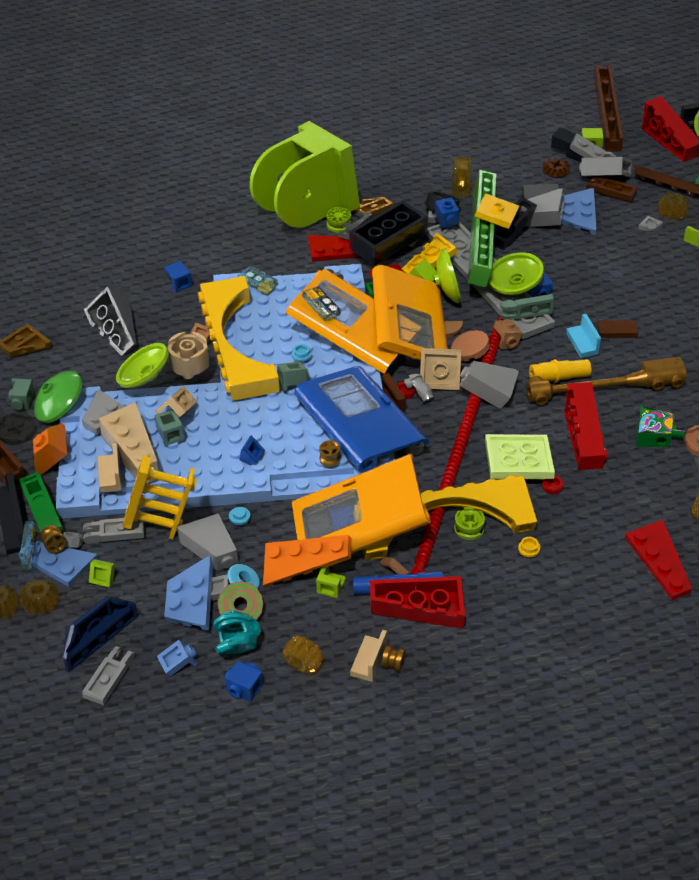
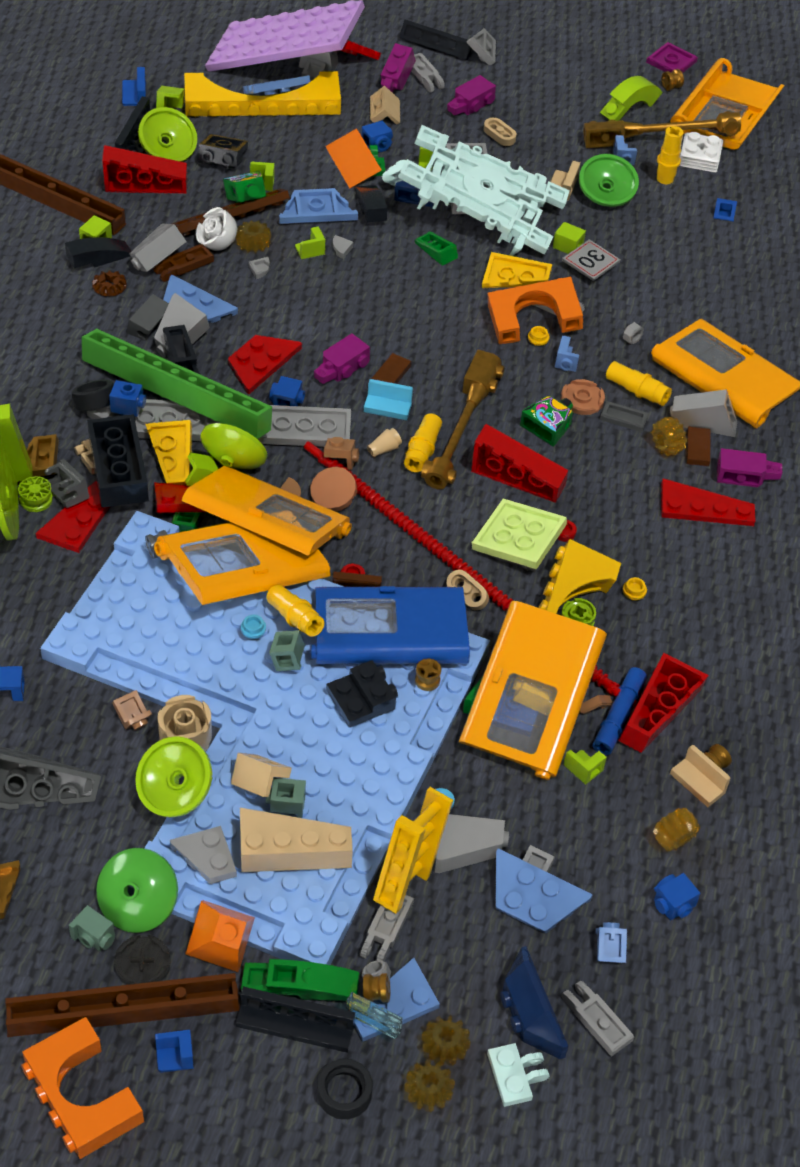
camera: 65 degrees left, 5 degrees up
lime tile [89,559,115,587] -> none
tan panel [97,443,122,493] -> none
yellow arch [198,276,280,401] -> none
teal helmet [213,610,261,655] -> none
medium nougat tile [217,581,263,620] -> none
medium azure piece [227,564,260,589] -> none
clear light blue tile [237,266,278,295] -> none
blue slope [239,435,265,465] -> none
orange wing [263,535,352,587] -> none
tile [302,286,342,321] -> none
light grey arm [404,374,434,403] -> none
tan plate [420,348,461,390] -> none
clear yellow brick [452,156,472,197] -> none
light grey slope [460,361,519,408] -> none
yellow plate [475,193,519,229] -> none
lime dish [488,252,544,295] -> none
sand green hinge [500,294,554,320] -> none
light grey hinge [570,134,616,158] -> none
none -> white cylinder [196,207,237,251]
none -> red wing [228,335,302,394]
none -> yellow piece [266,585,324,637]
none -> magenta hinge [314,333,370,384]
none -> black plate [326,660,398,728]
none -> tan cone [367,428,402,457]
none -> tan plate [447,570,489,610]
none -> light aqua hinge [487,1043,550,1107]

